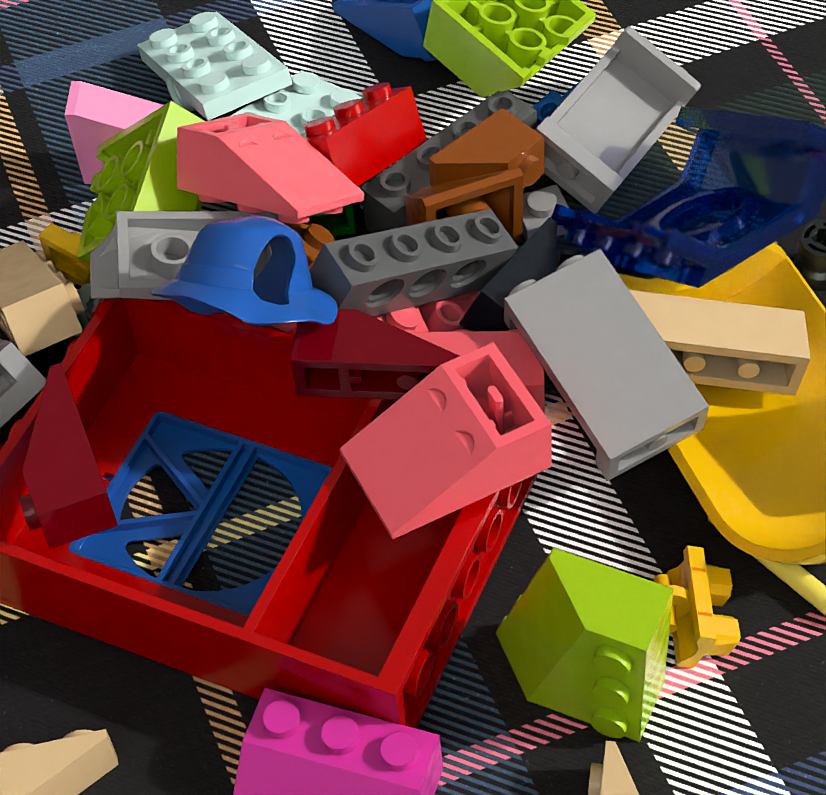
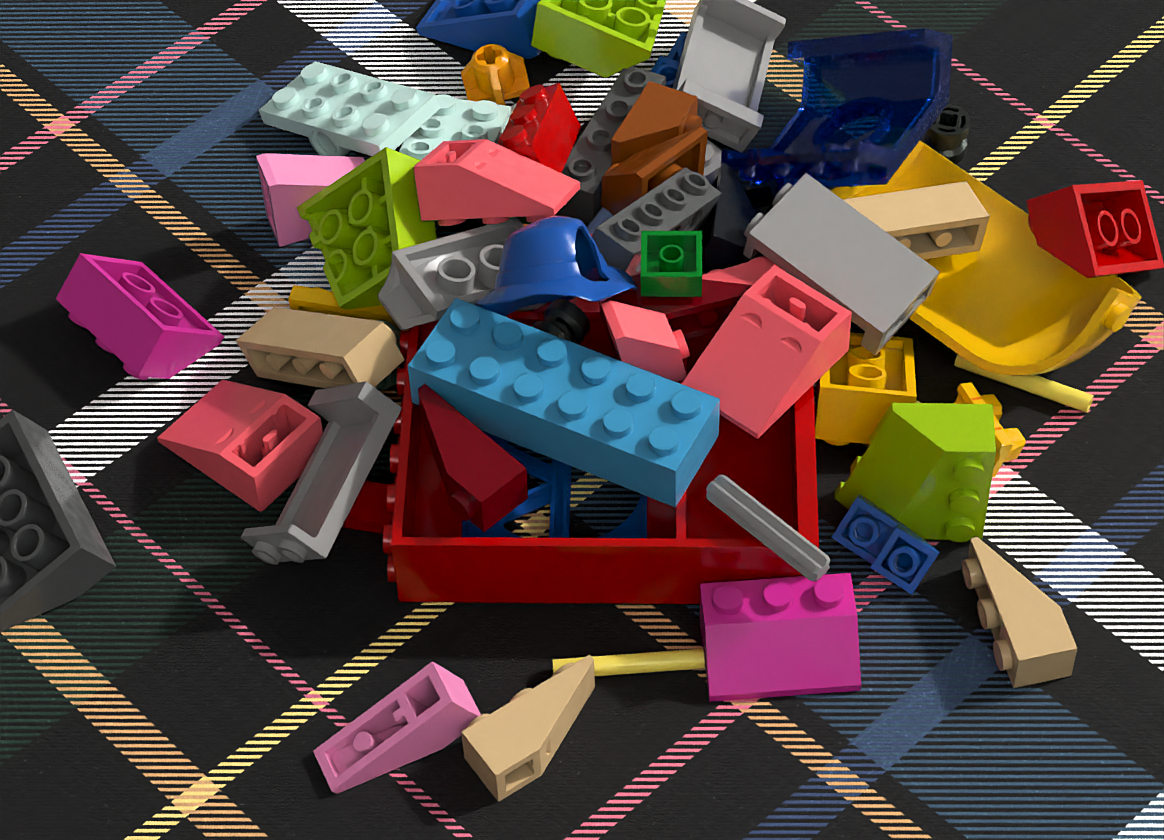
camera: 25 degrees left, 0 degrees up
none -> dark azure brick [408,298,720,508]
none -> light orange piece [461,44,530,106]
none -> pearl dark grey wheel [531,299,591,344]
none -> light yellow piece [552,648,705,677]
none -> coral slope [601,300,690,382]
none -> green piece [641,231,702,297]
none -> light grey axle [706,475,830,582]
none -> yellow slope [814,332,917,446]
none -> blue slope [831,494,940,595]

